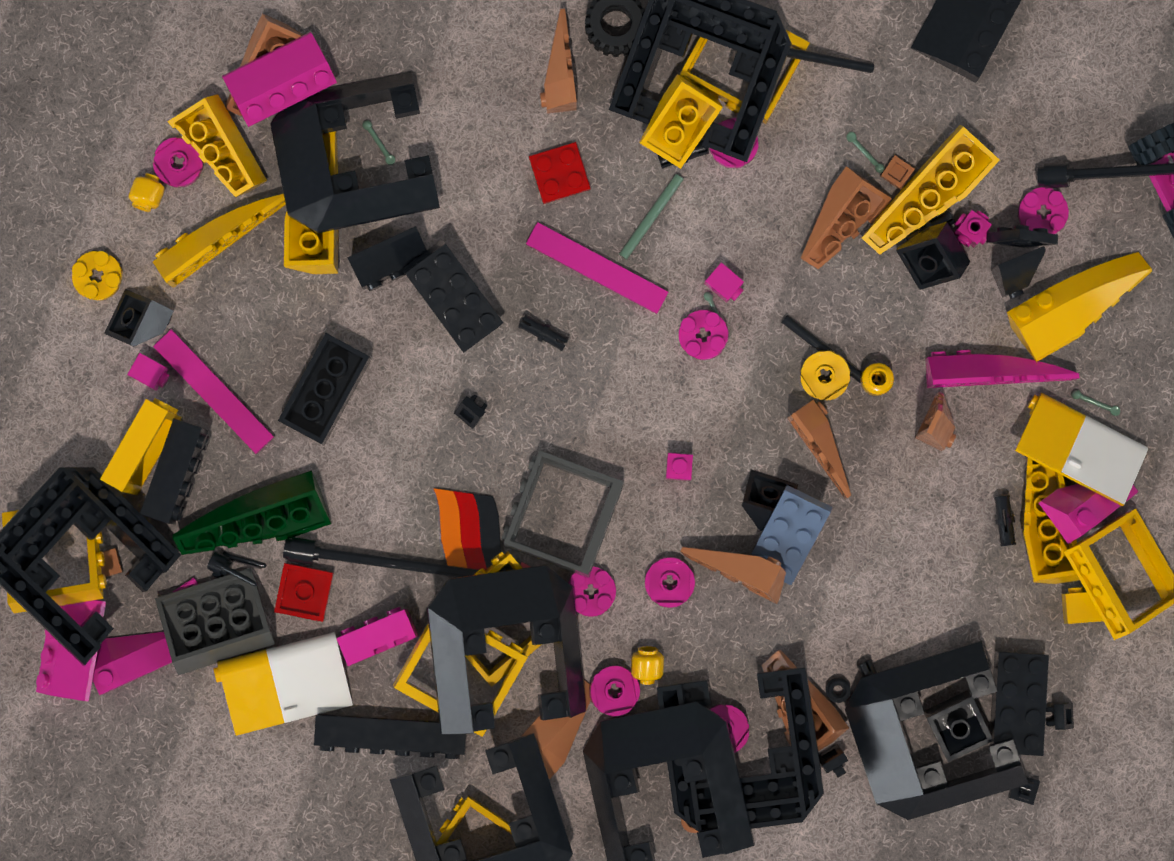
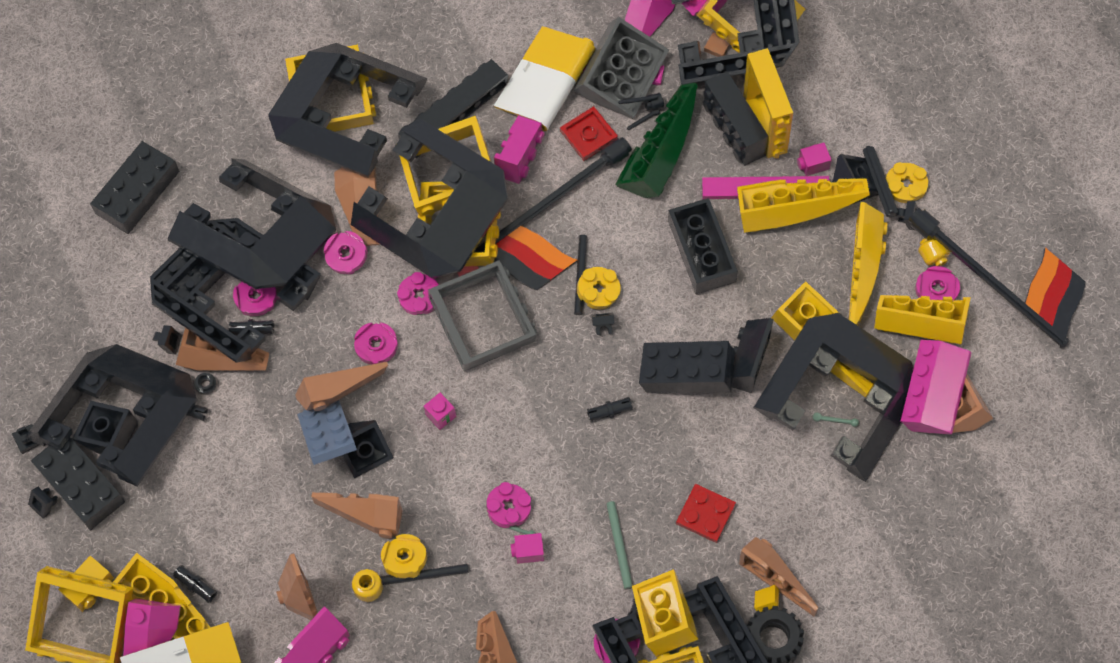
camera: 140 degrees right, 20 degrees down
dark pink tile [526,222,669,314] -> none
yellow head [631,646,664,685] -> none
none -> black pin [229,319,274,335]
none -> black bar [574,234,587,315]
none -> yellow plate [577,267,621,310]
none -> yellow wedge [737,179,870,233]
none -> yellow tile [754,585,779,612]
none -> black axle [863,146,898,218]
none -> black tile [895,201,918,230]
none -> flag [908,208,1085,348]

